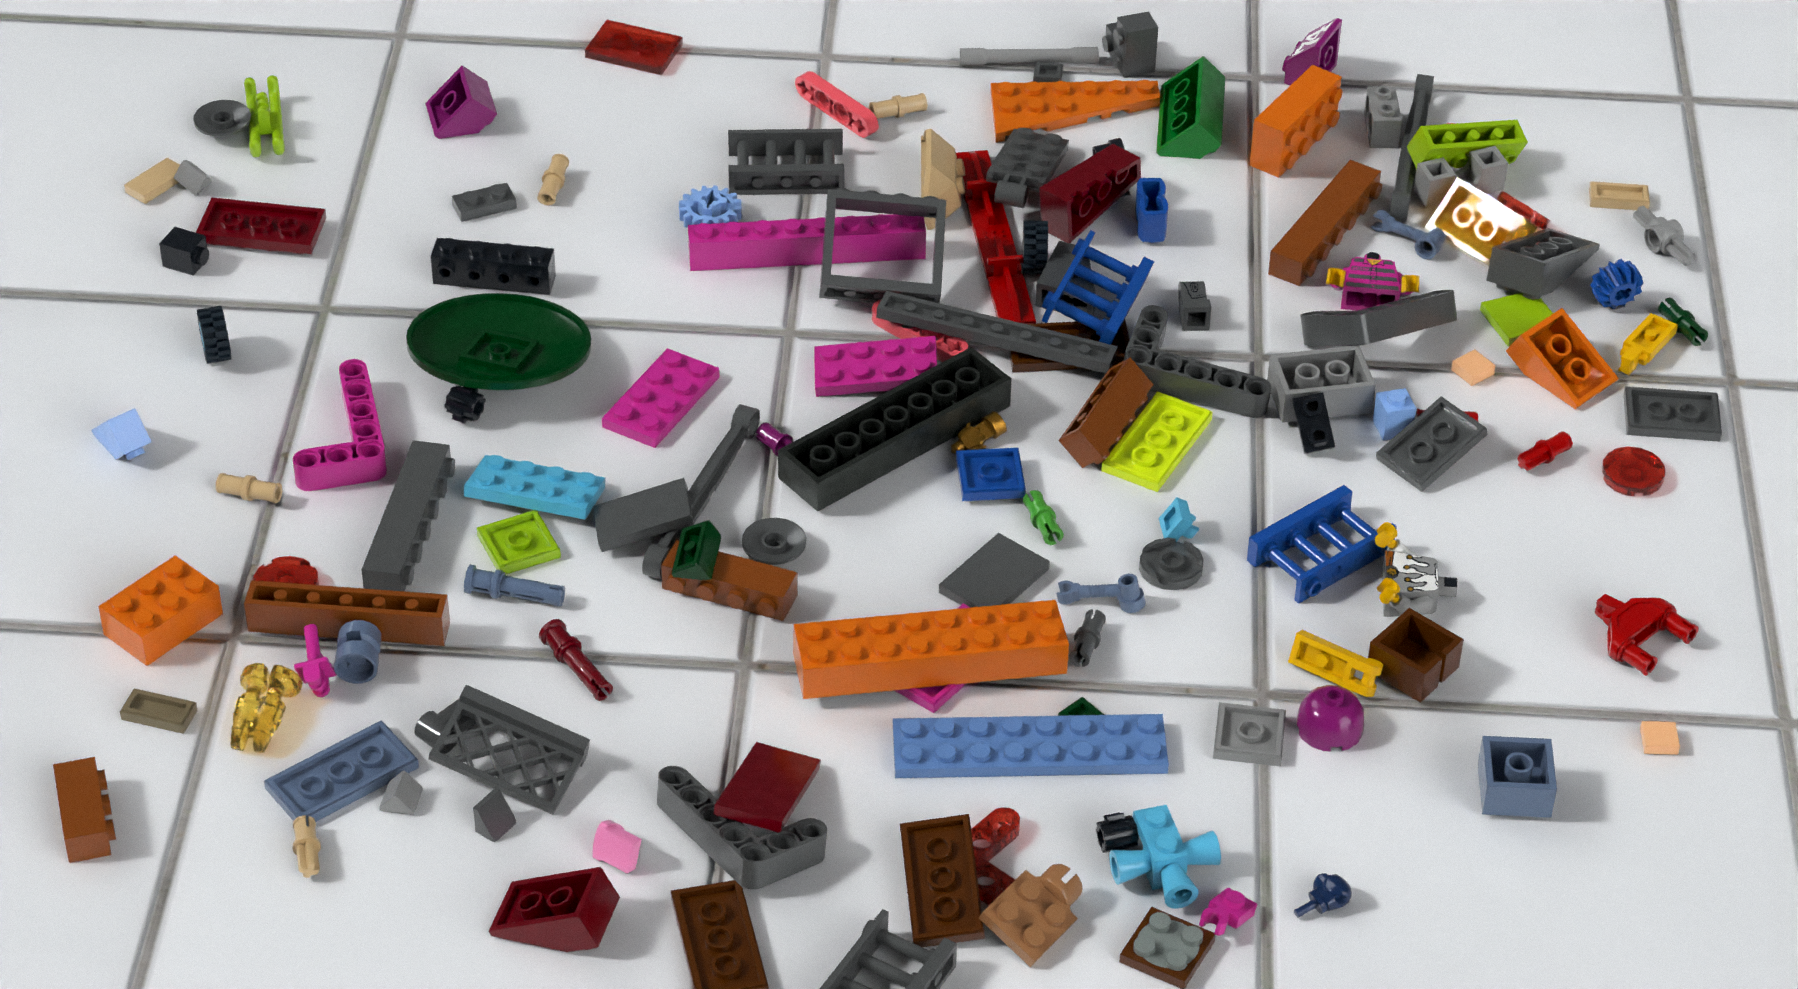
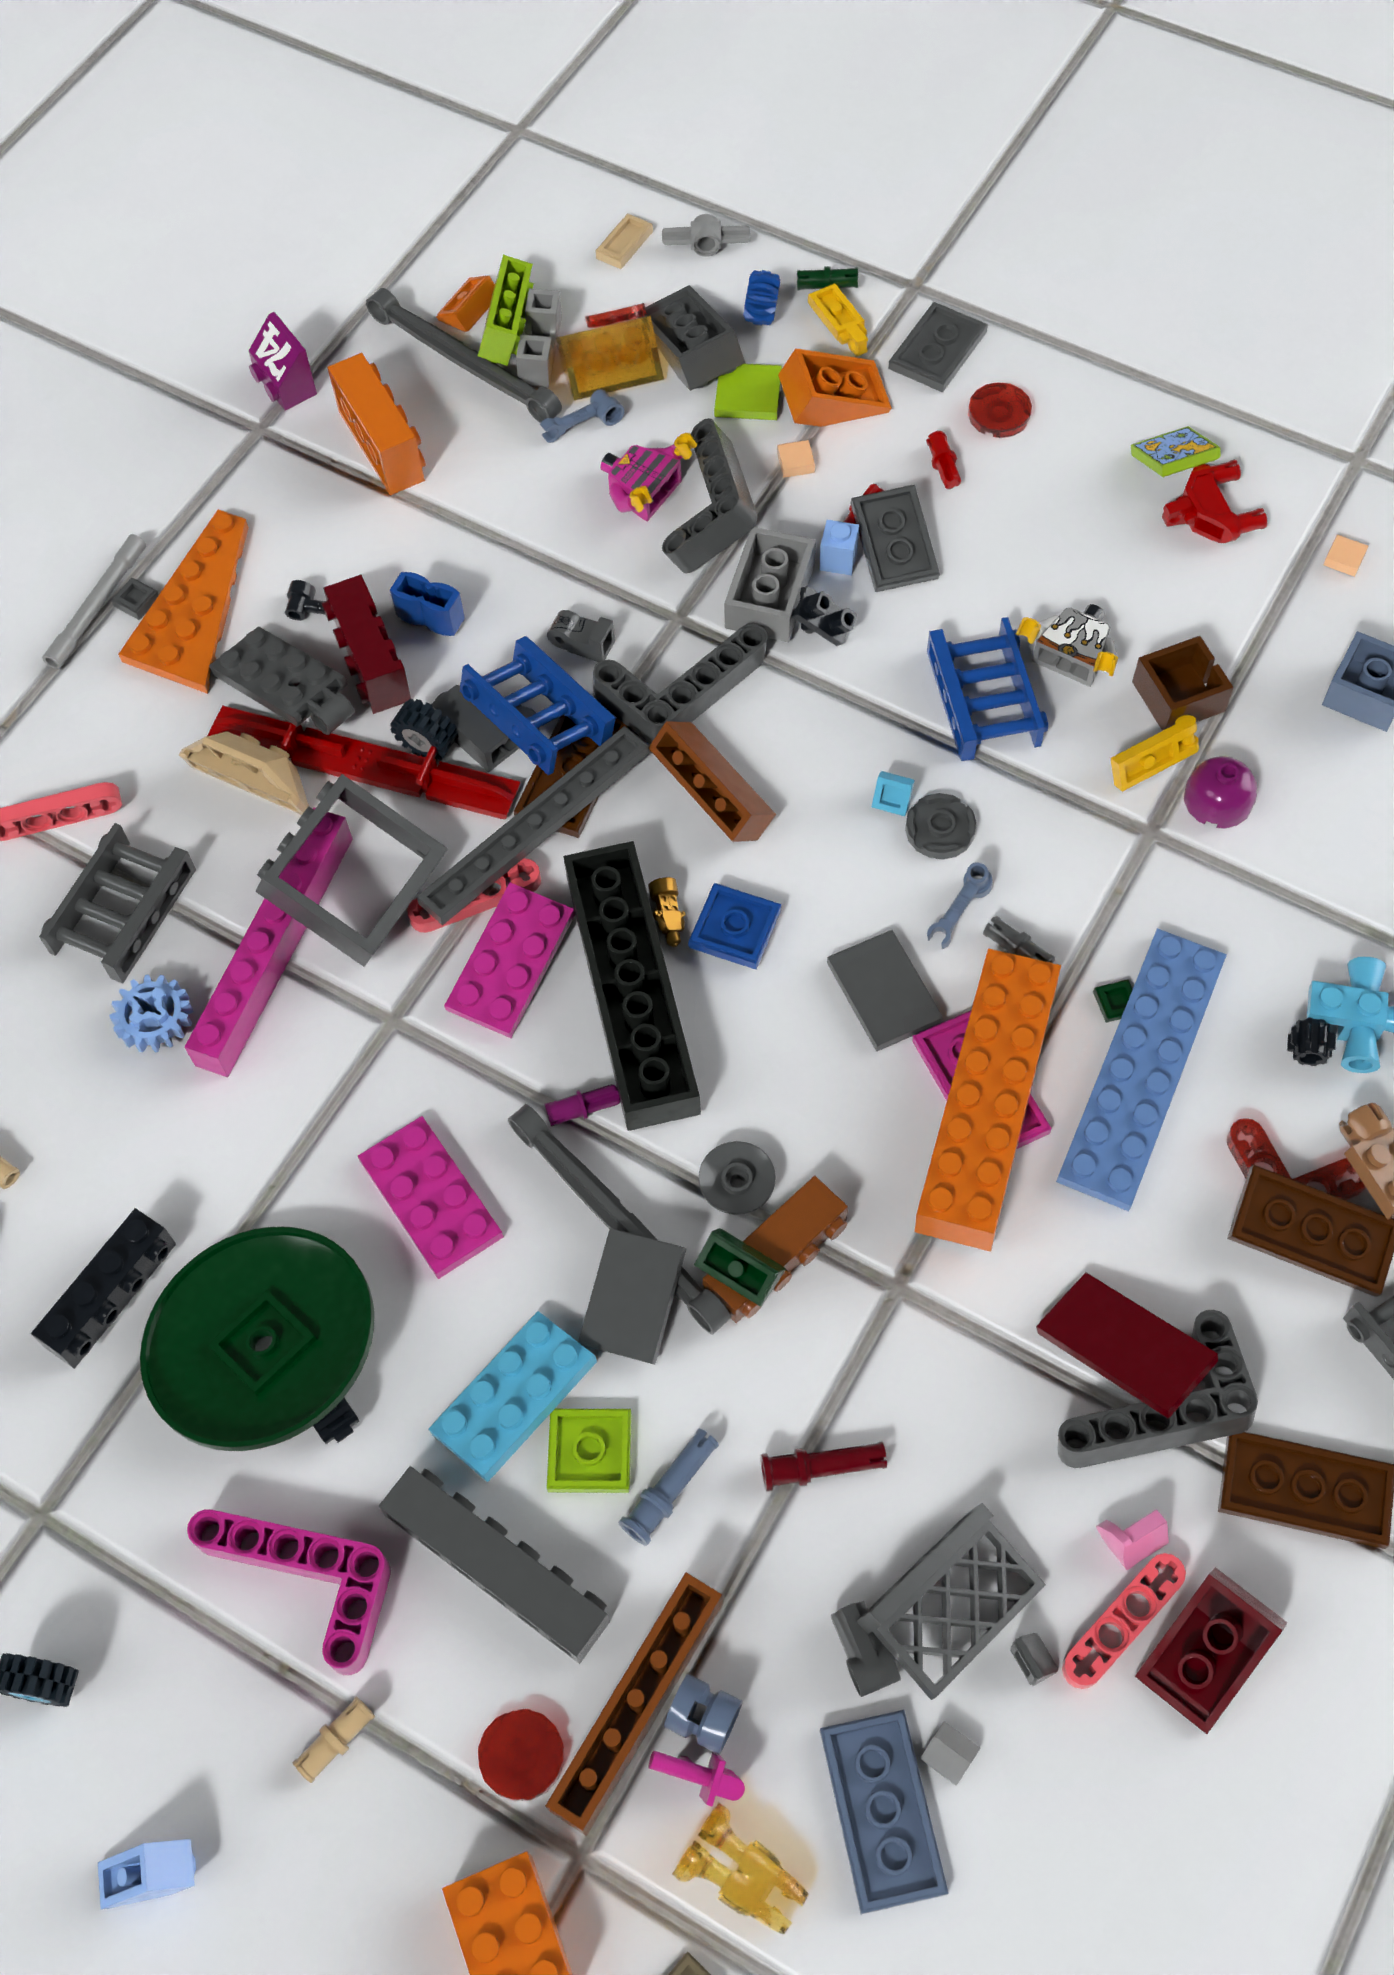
camera: 60 degrees left, 20 degrees up
tan axle [292,815,321,878] -> none
tan pin [869,93,927,119] -> none
bright green pin [1023,490,1064,545] -> none
neon yellow tile [1101,391,1213,492] -> none
dark grey brick [1102,11,1158,78] -> none
green slope [1156,56,1225,159] -> none
light grey tile [1213,702,1286,767] -> none
dark orange brick [1268,160,1382,286] -> none
light grey brick [1364,86,1402,148] -> none
none -> coral beam [1062,1553,1186,1689]
none -> tile [1131,426,1221,477]

